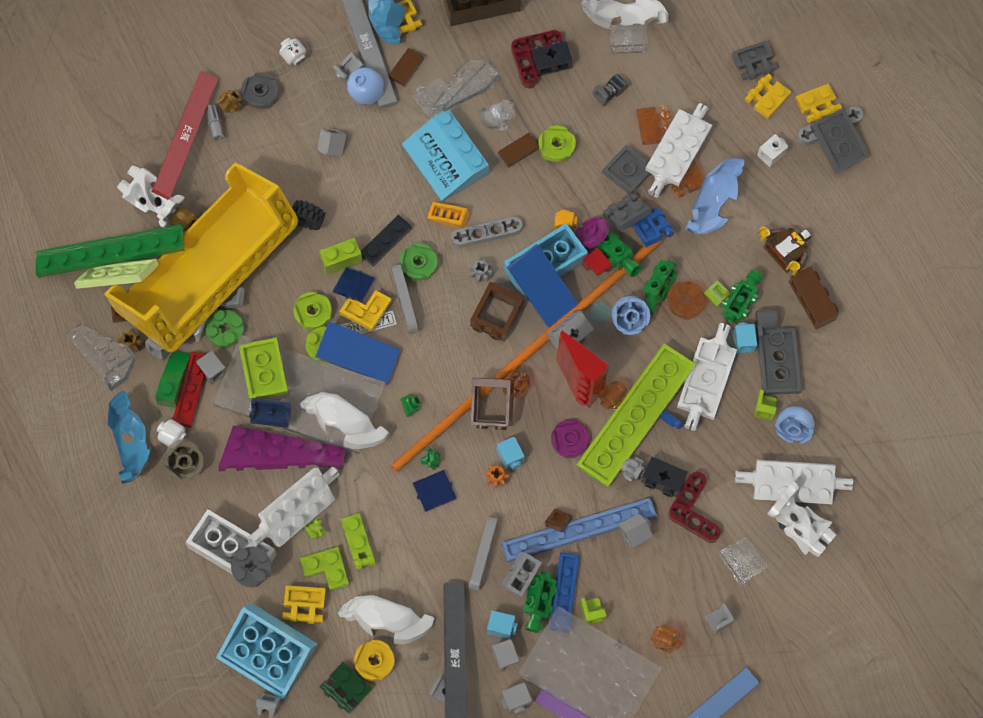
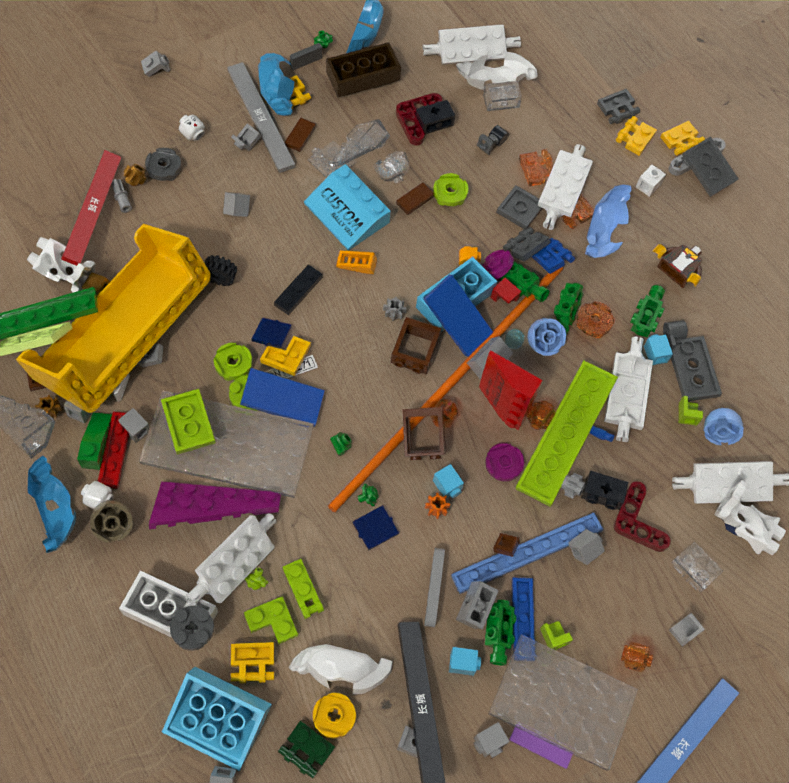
camera: 10 degrees left, 5 degrees down
bright green plate [205,310,244,348] -> none
dark blue hinge [249,398,292,428] -> none
white animal [300,392,389,449] -> none
lime brick [319,238,362,275] -> none
light blue cylinder [347,67,384,105] -> none
light grey beam [391,264,418,334] -> none
bright green plate [400,243,437,281] -> none
light grey beam [451,217,522,248] -> none
light grey panel [492,639,519,672] -> none
lime plate [704,280,731,306] -> none
reddish brown brick [788,266,839,330] -> none

